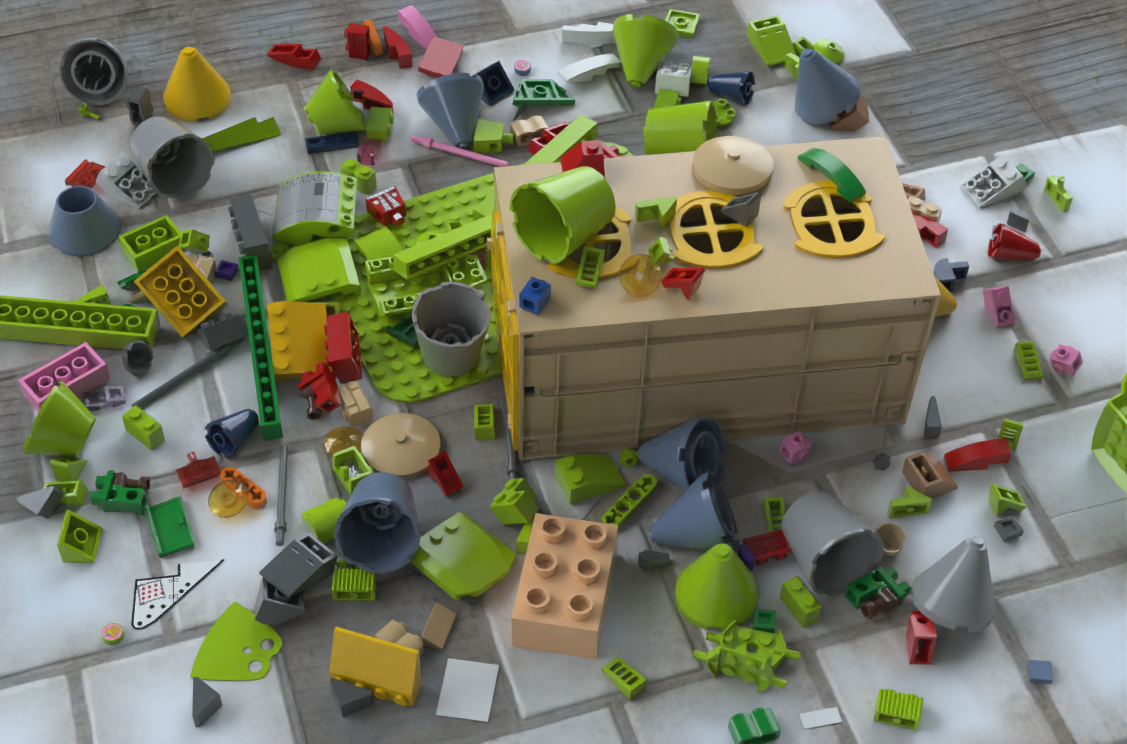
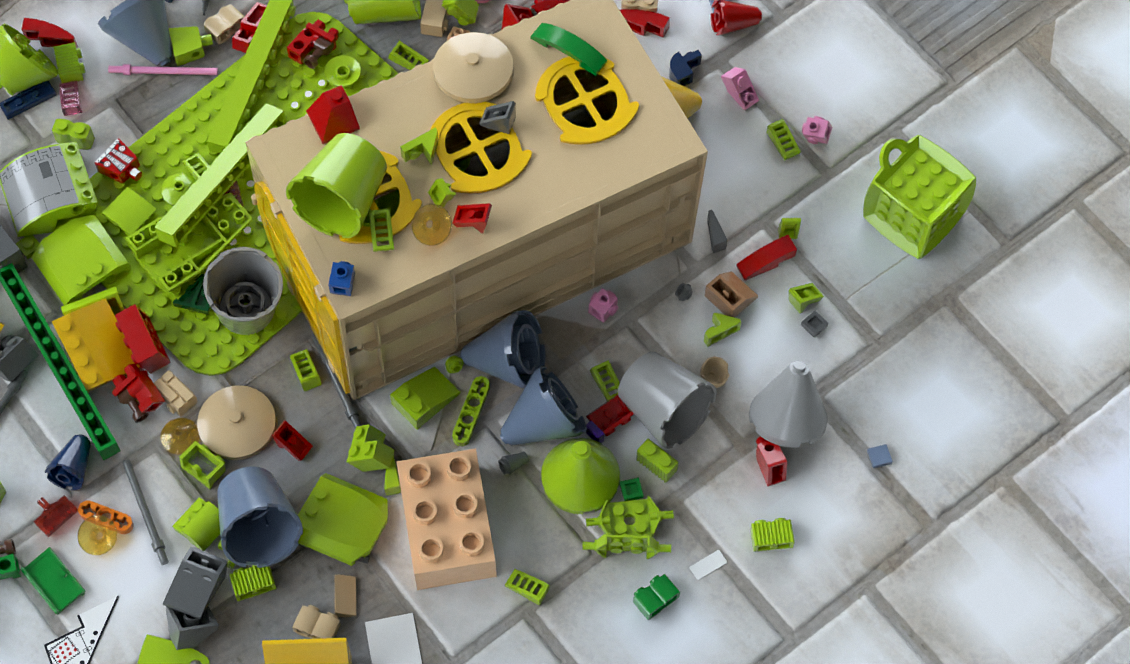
camera: 20 degrees left, 15 degrees up
green hips [845,566,911,619] -> none

